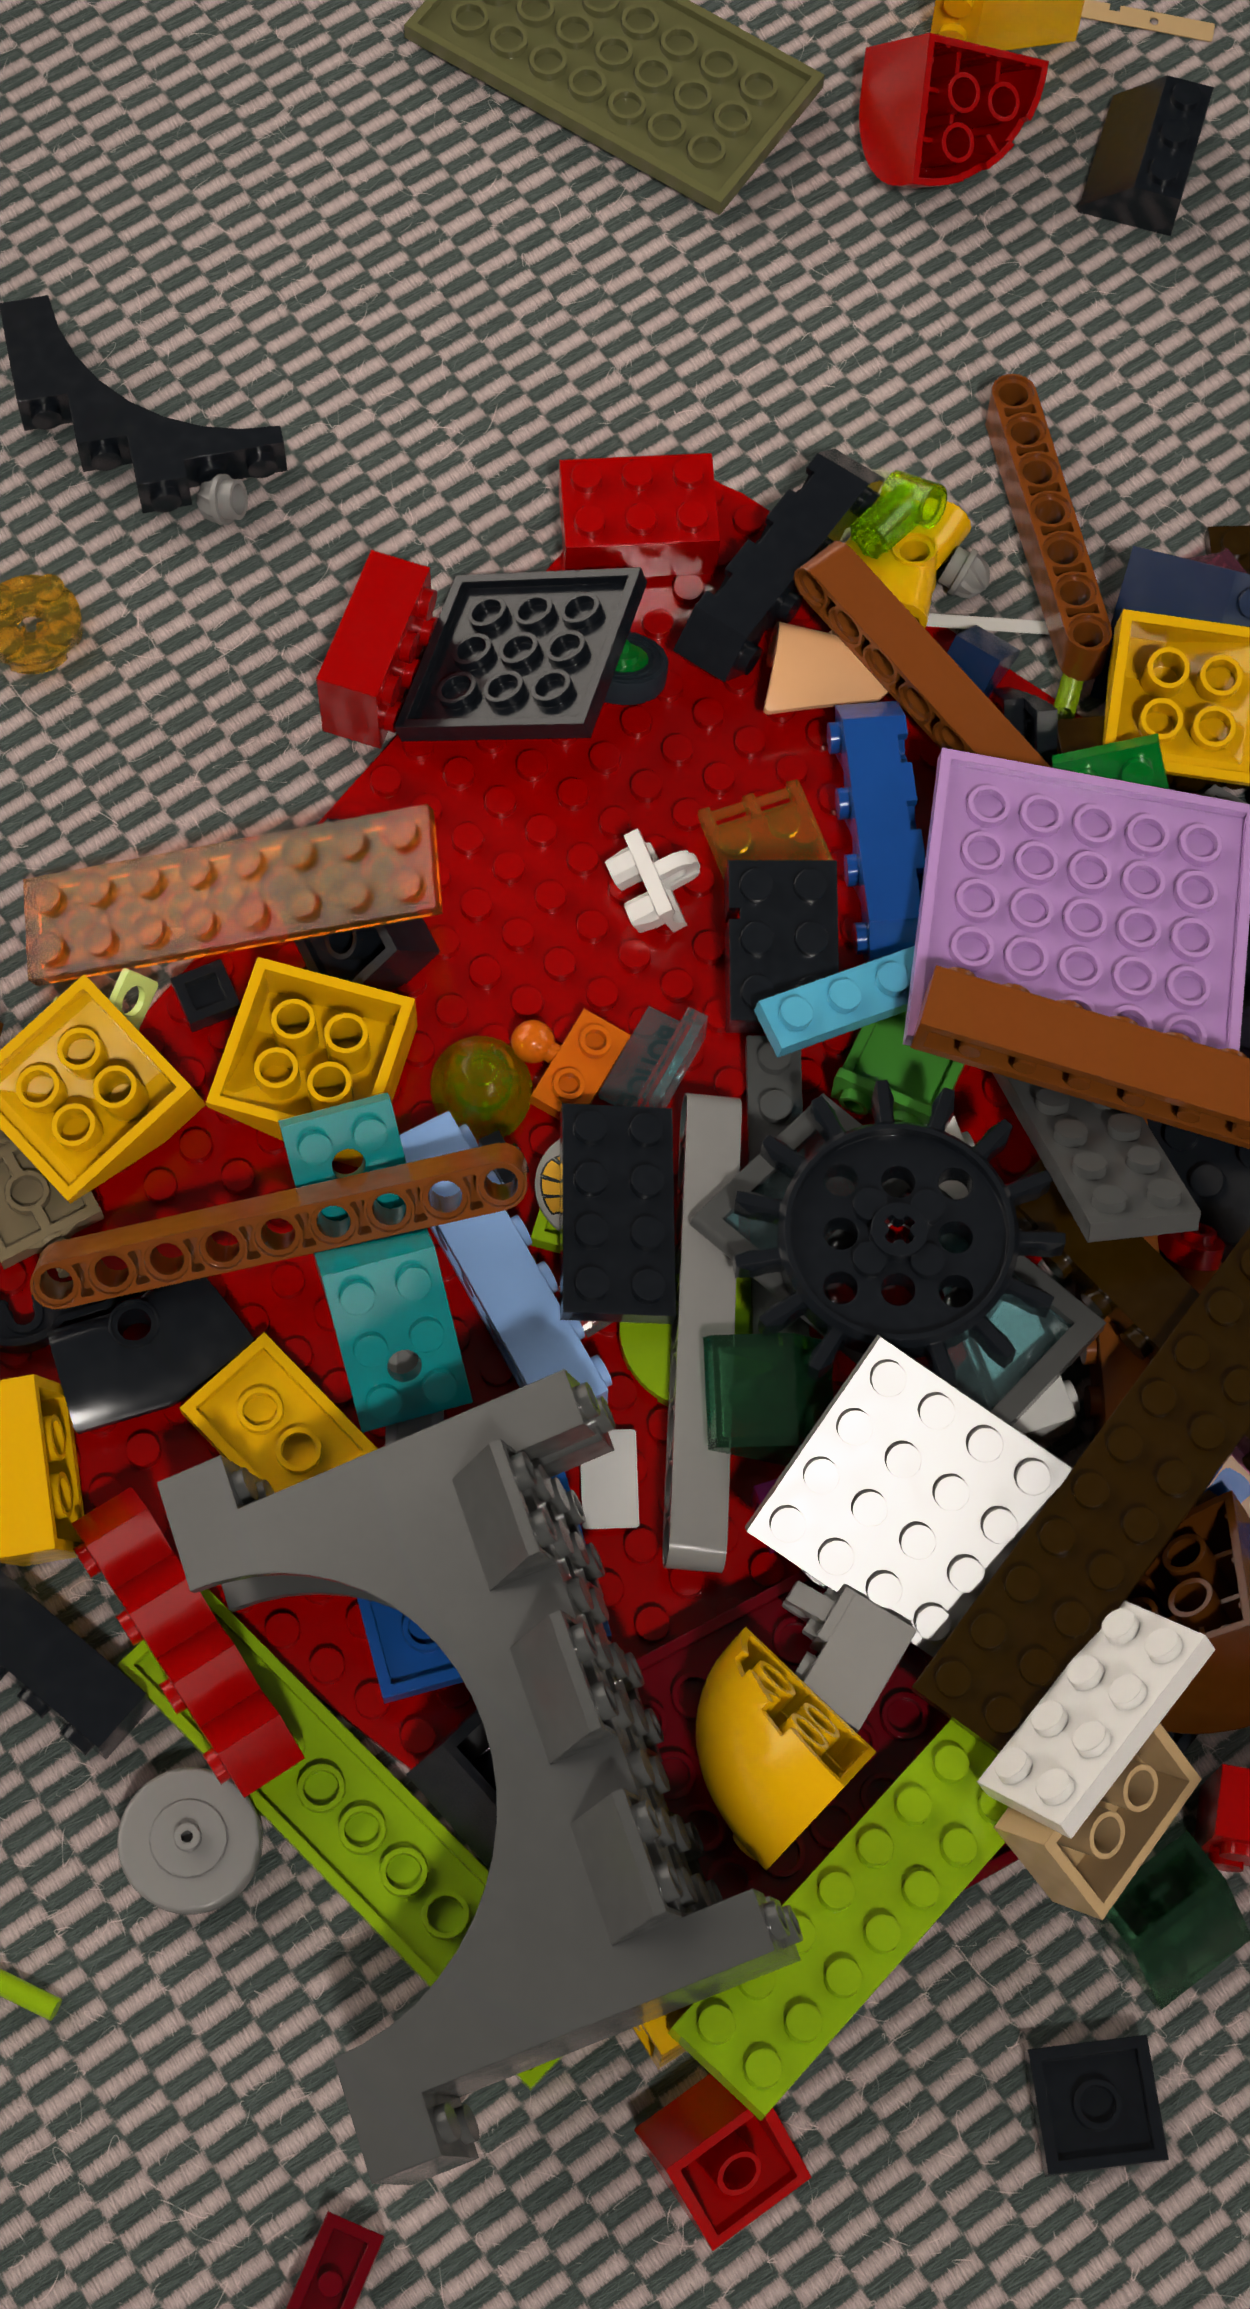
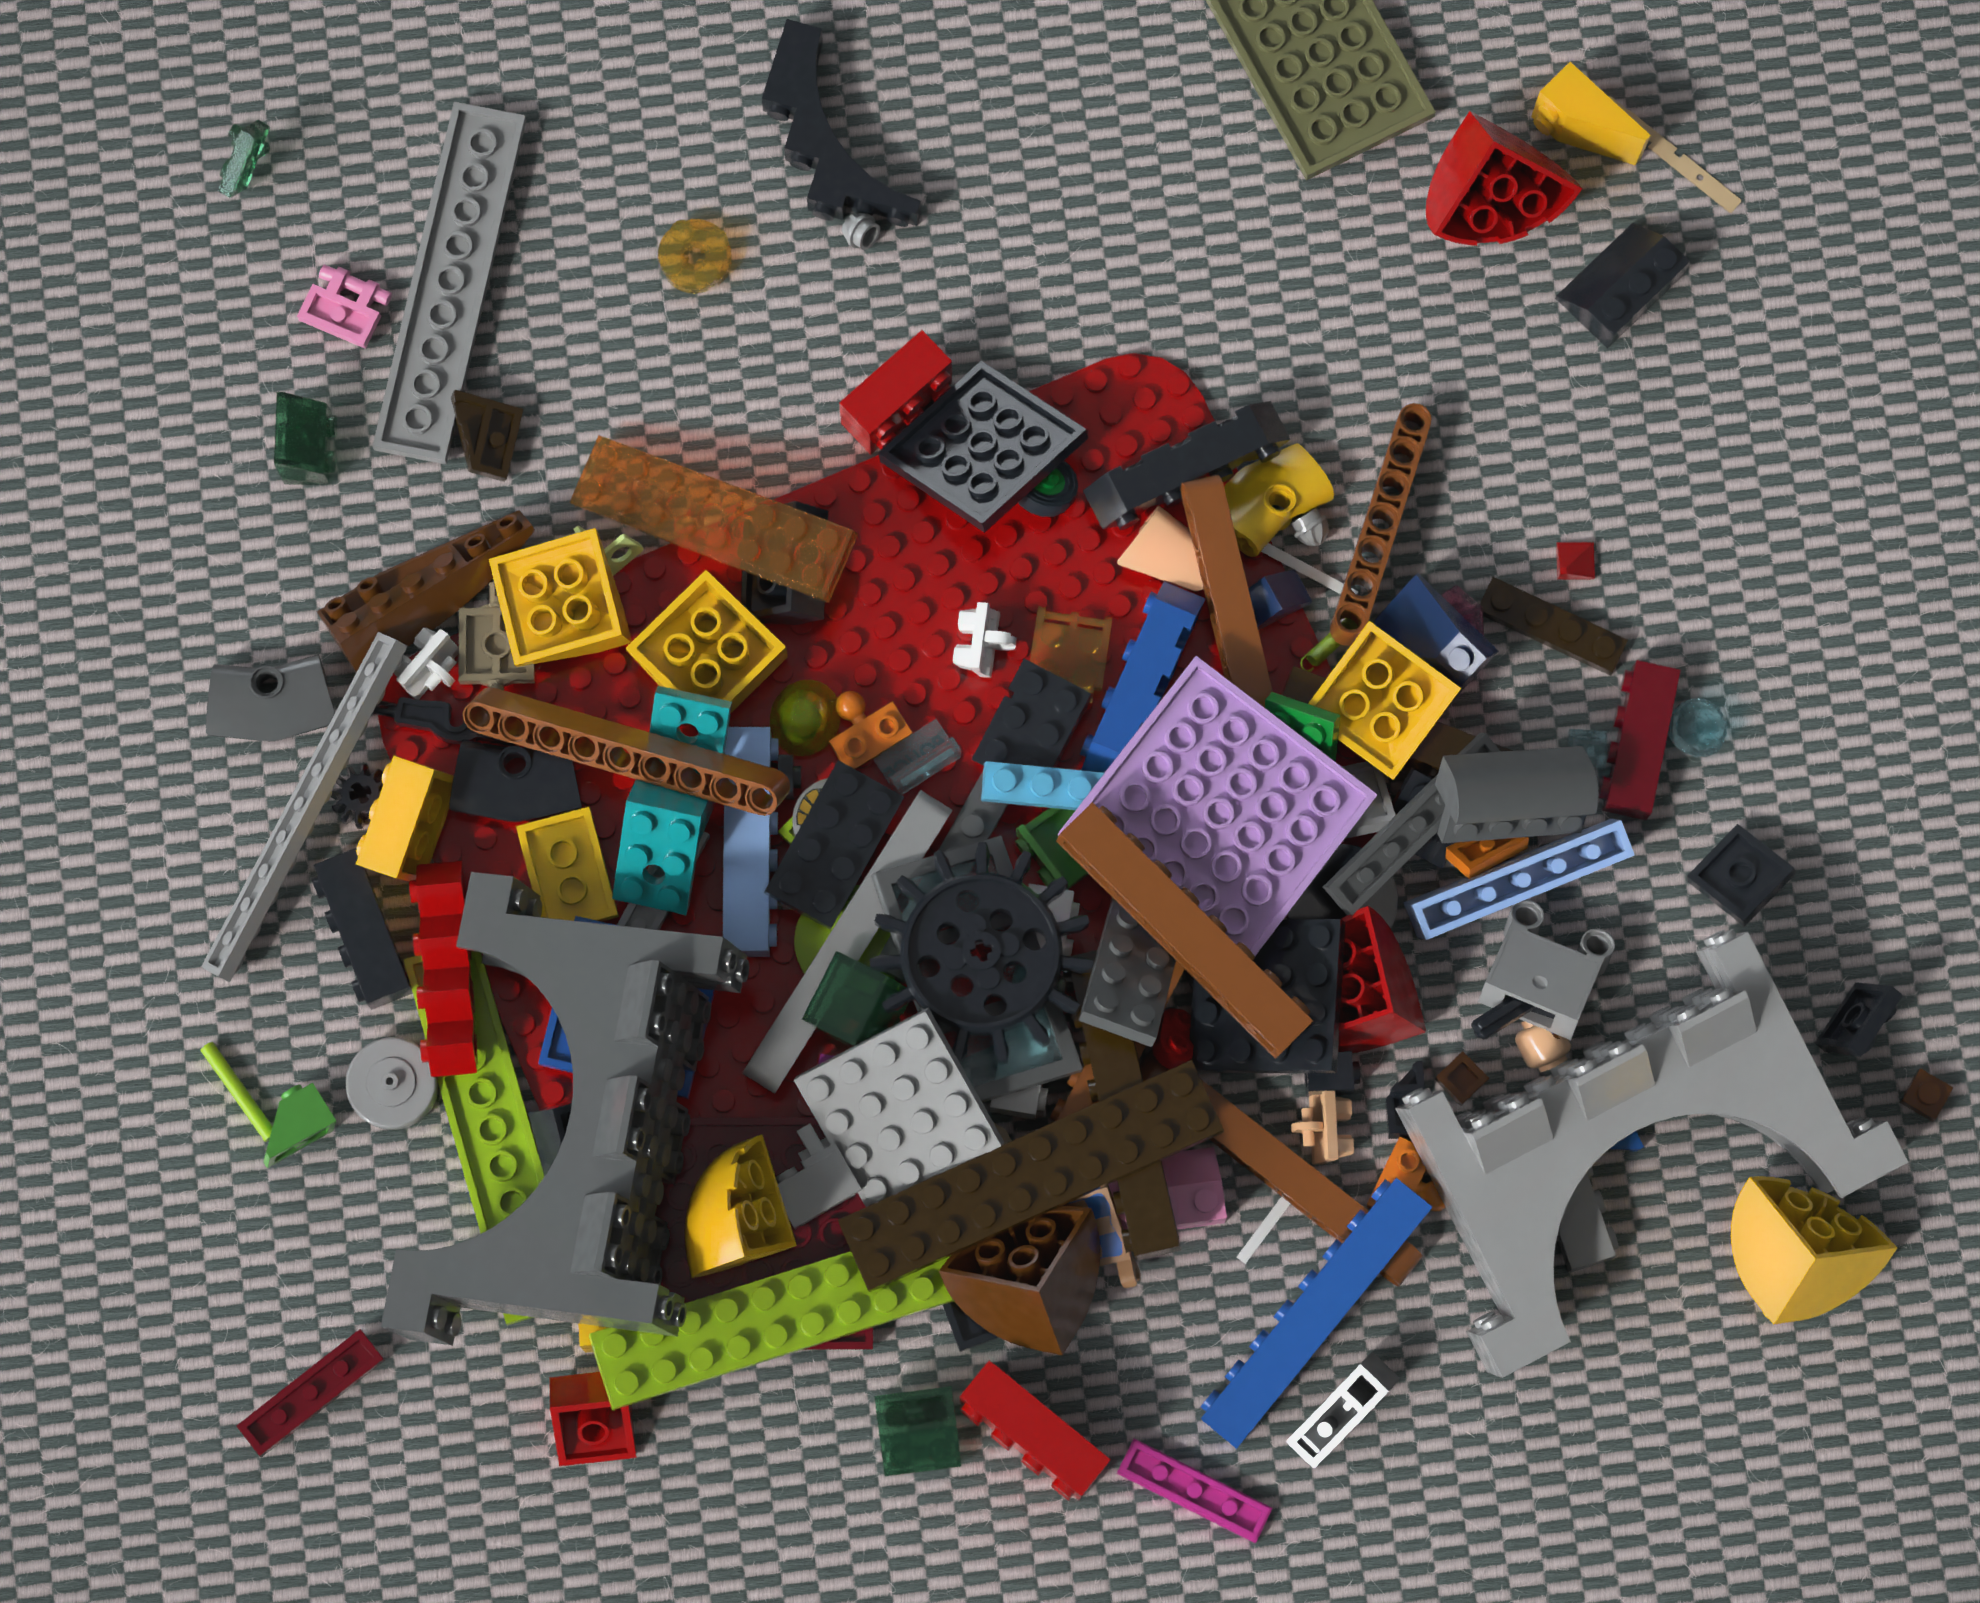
camera: 30 degrees right, 10 degrees up
black plate [170,959,241,1032] -> none
red brick [559,453,720,577] -> none
white sticker [581,1429,639,1529] -> none
clear neon green piece [850,470,947,559] -> none
white plate [977,1600,1216,1839] -> none
black slope [994,687,1058,762] -> none
tan brick [994,1723,1202,1920] -> none
black plate [1025,2035,1169,2177] -> none
none -> bright green slope [263,1083,336,1168]

